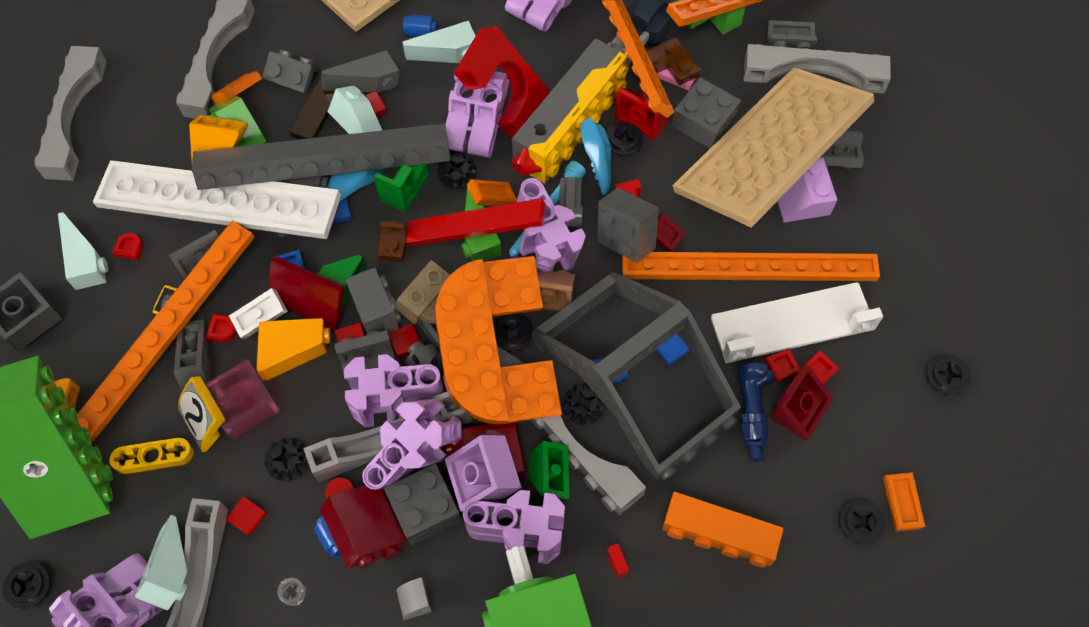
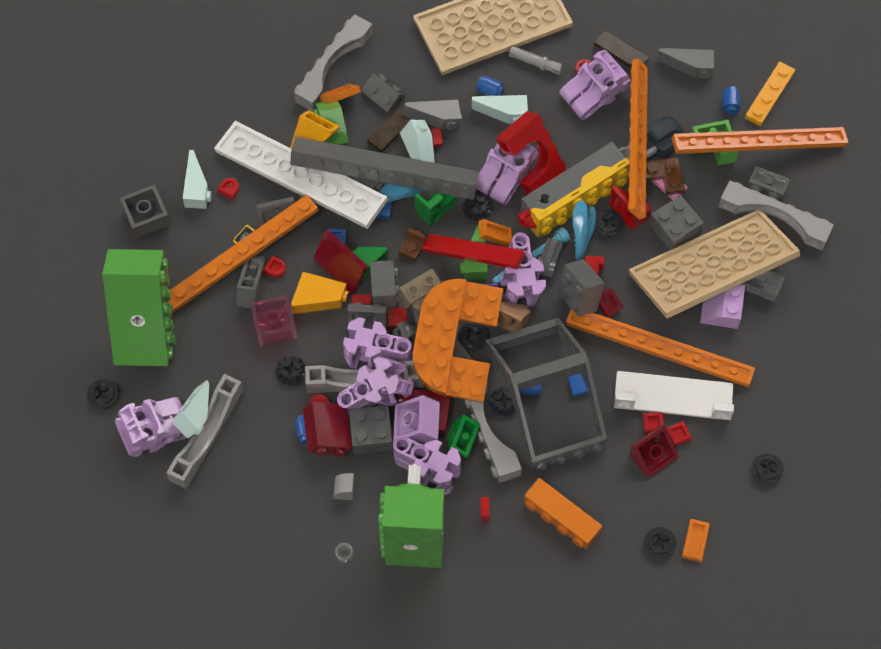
camera: 20 degrees right, 0 degrees up
light grey arch [35,46,107,181] -> none
yellow beam [109,438,194,474] -> none
slope [178,376,225,452] -> none
red tile [226,497,267,537] -> none
white plate [229,288,288,339] -> none
clear bush [277,578,306,606] -> none
dark blue piece [738,363,775,462] -> none

